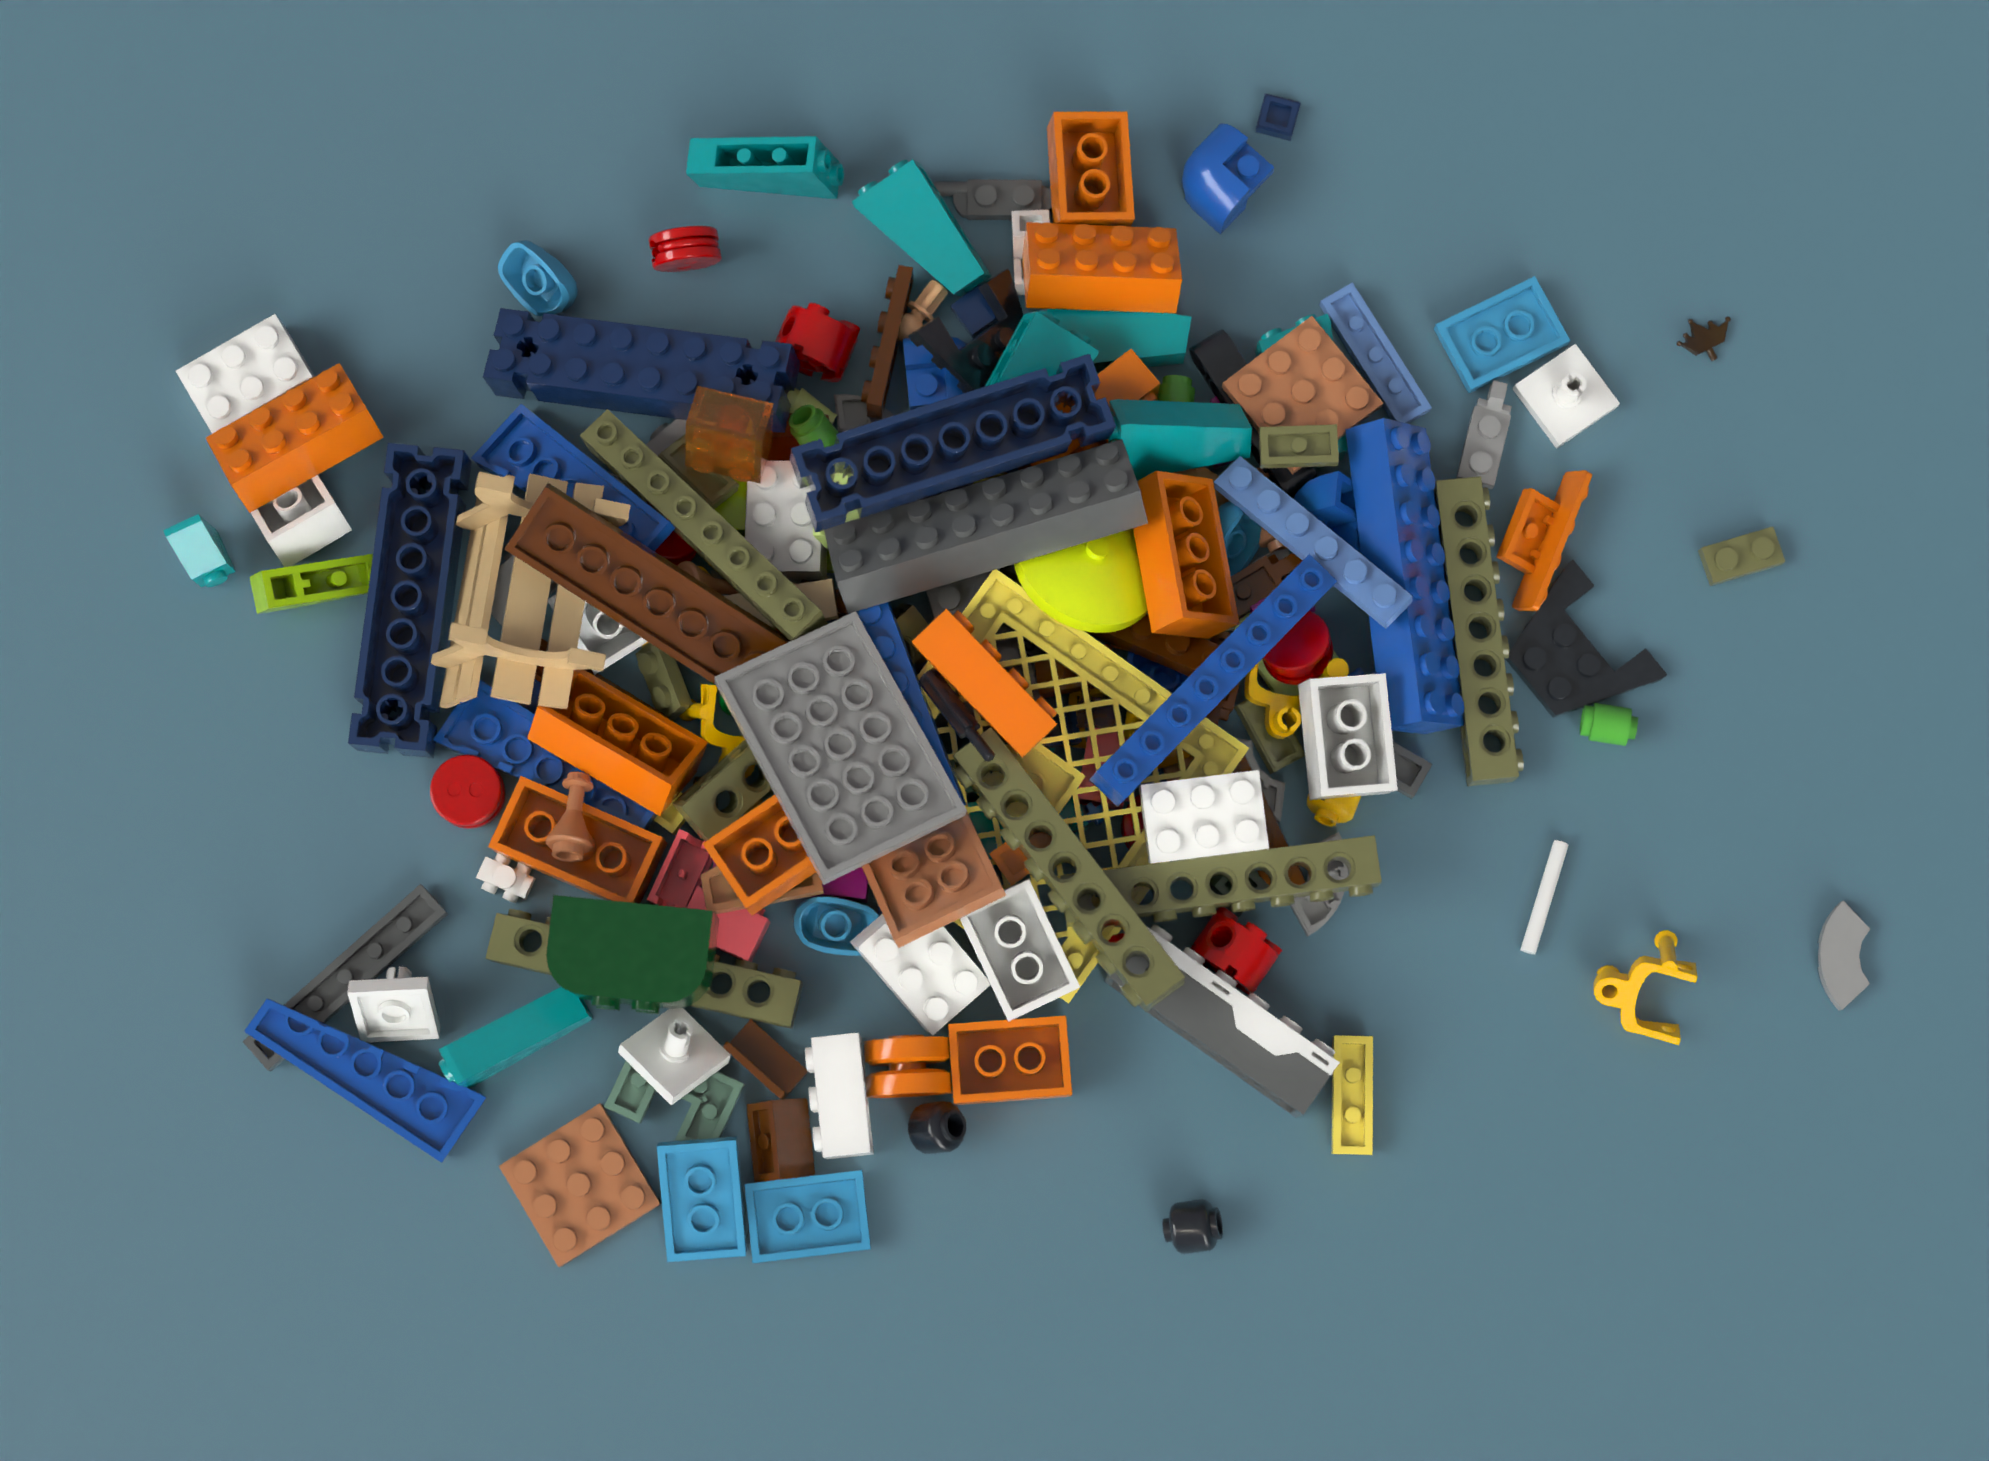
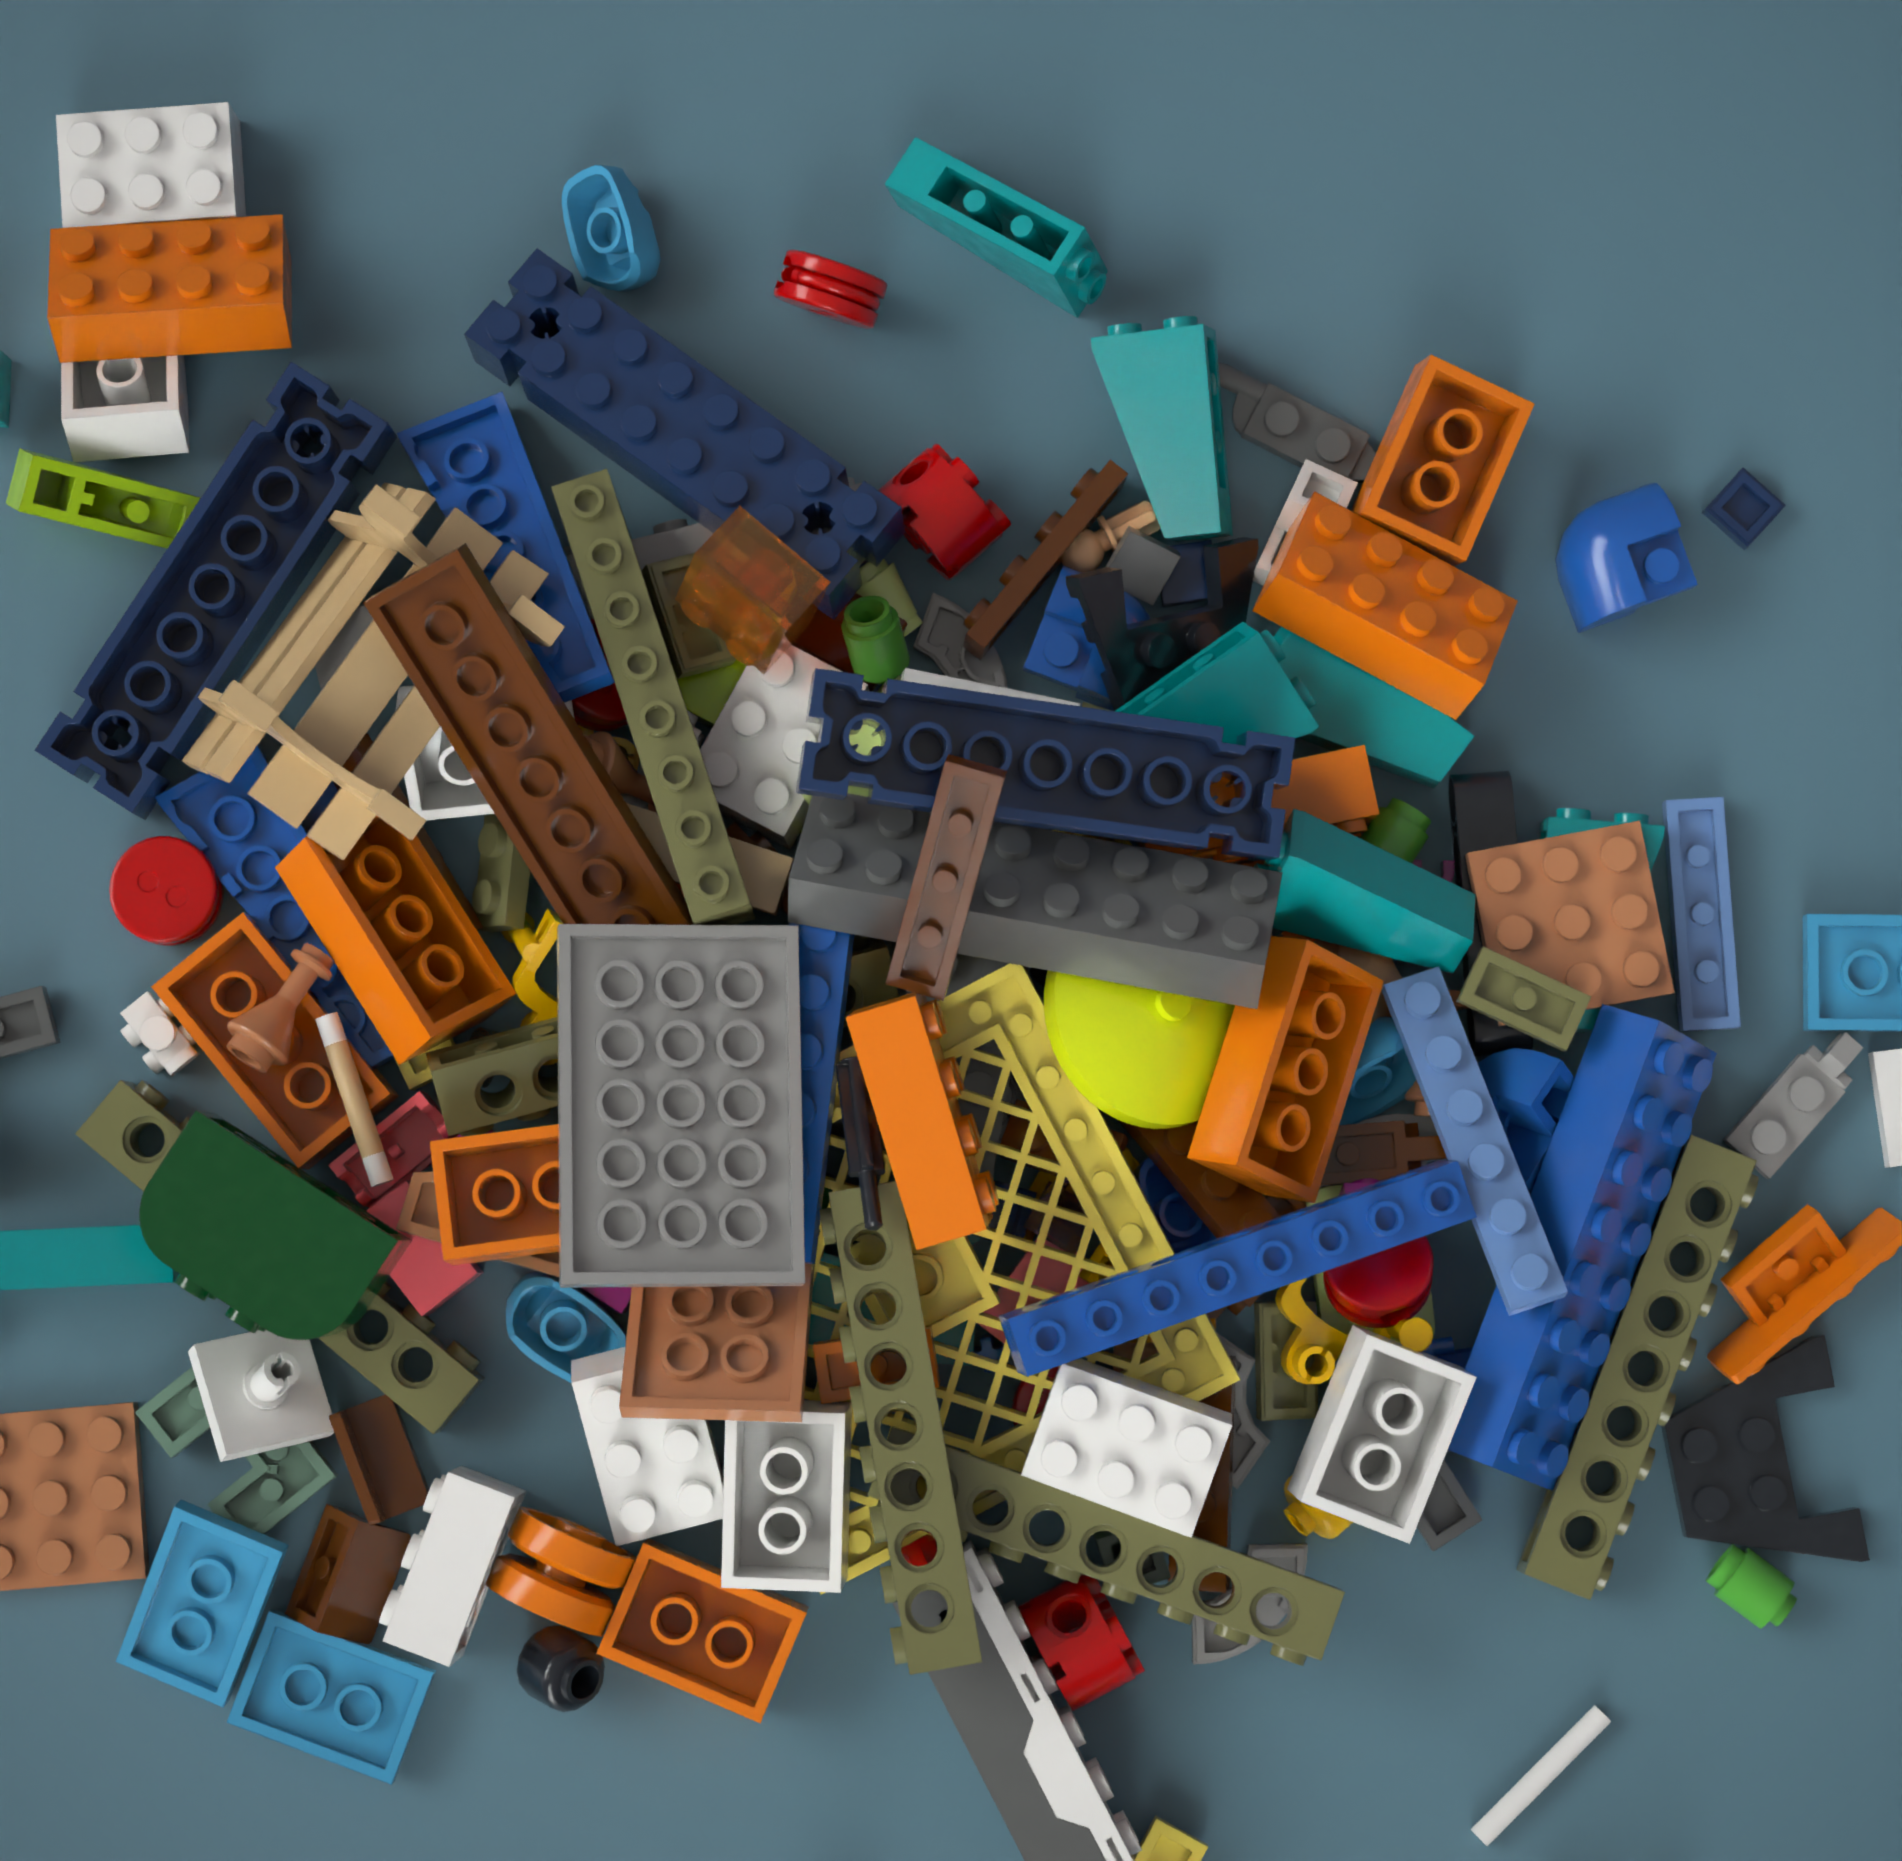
camera: 25 degrees right, 5 degrees up
none -> tan bar [315,1012,394,1187]
none -> reddish brown plate [885,754,1008,1001]
none -> dark grey tile [1105,526,1181,606]

